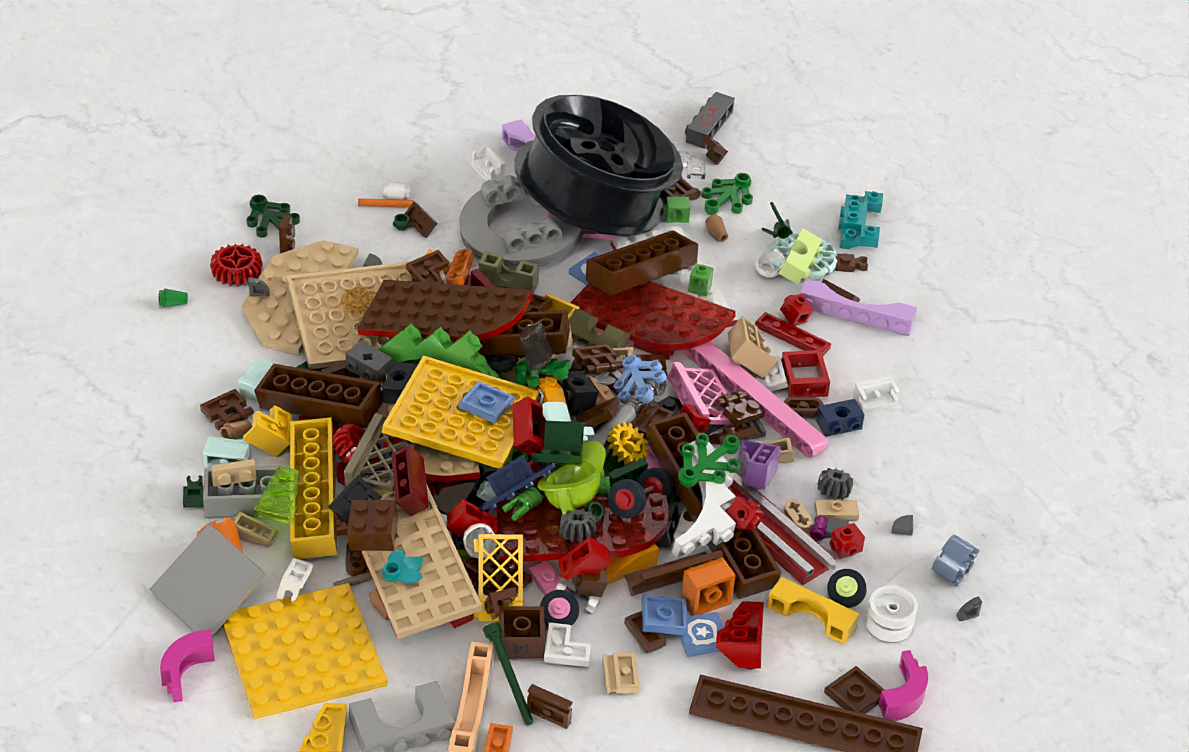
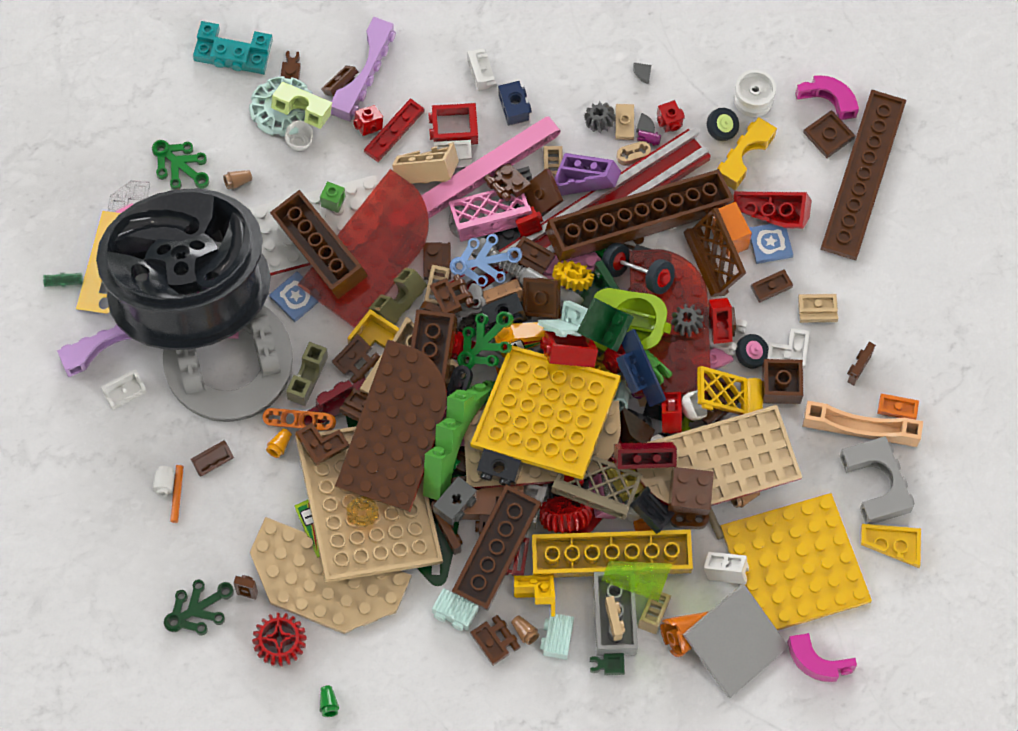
camera: 85 degrees left, 25 degrees up
dark grey tile [248,277,270,296] -> none
dark grey tile [363,253,382,267] -> none
teal plate [382,549,423,583] -> none
dark green plate [393,214,411,231] -> none
medium blue tile [458,381,515,424] -> none
dark green piece [483,622,533,725] -> none
reddish brown bracket [484,587,518,620] -> none
clear smoke brick [519,322,553,371] -> none
dark green plate [583,502,604,522] -> none
medium blue tile [641,594,688,636] -> none
white arch [672,439,736,559] -> none
green plant [678,433,740,487] -> none
dark grey brick [685,92,735,149] -> none
reddish brown bracket [702,135,728,165] -> none
red brick [726,496,764,531] -> none
dark green plant [762,202,793,239] -> none
reddish brown plate [784,397,823,417] -> none
sand blue brick [931,534,980,586] -> none
dark grey tile [956,596,982,621] -> none

